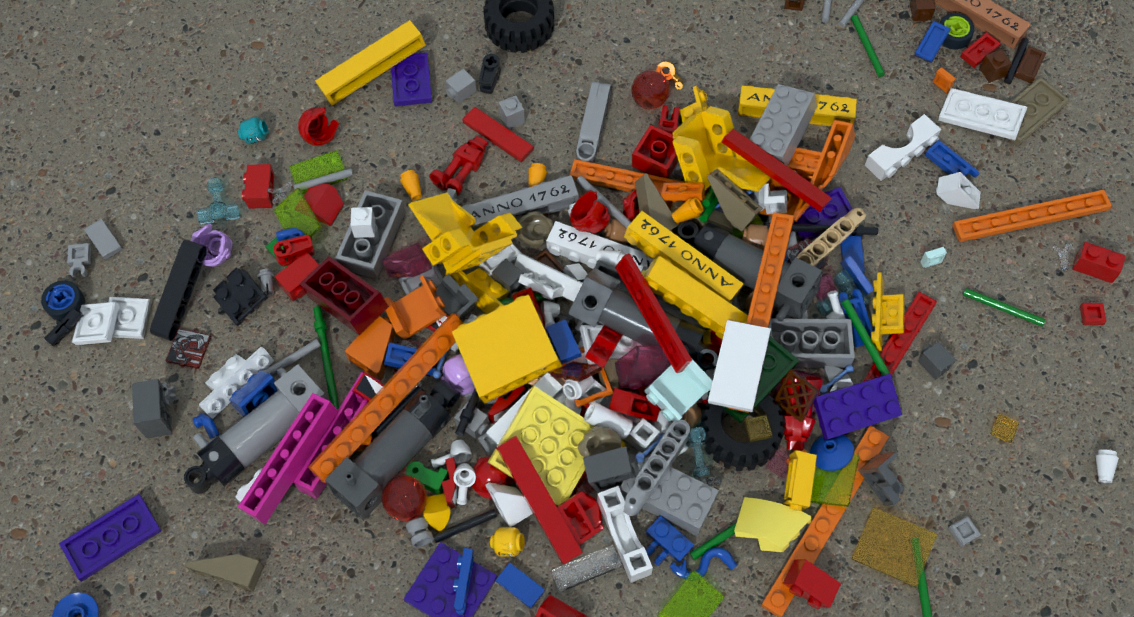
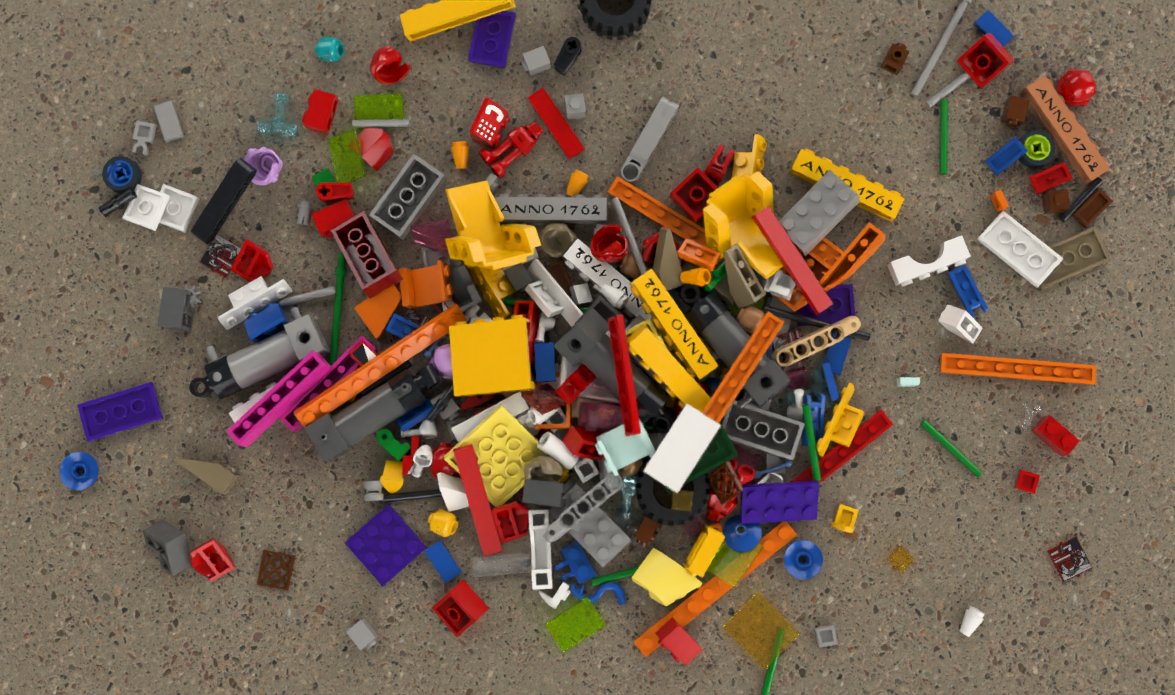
camera: 20 degrees right, 20 degrees up
blue arm [193,413,220,439] -> none
black plate [213,267,268,326] -> none
clear bar [267,182,293,204] -> none
blue arm [276,227,305,242] -> none
white brick [351,207,376,238] -> none
clear red piece [381,475,428,521] -> none
blue hinge [453,548,475,615] -> none
clear red piece [631,70,670,109] -> none
medium blue hinge [636,433,665,462] -> none
plate [656,61,684,89] -> none
dark grey panel [858,451,904,506] -> none
dark grey brick [918,341,956,380] -> none
none -> red slope [231,239,273,282]
none -> blue plate [396,396,434,432]
none -> red slope [469,97,510,149]
none -> white plate [539,581,571,609]
none -> reddish brown brick [634,516,662,547]
none -> blue dish [784,540,823,579]
none -> yellow tile [830,504,859,533]

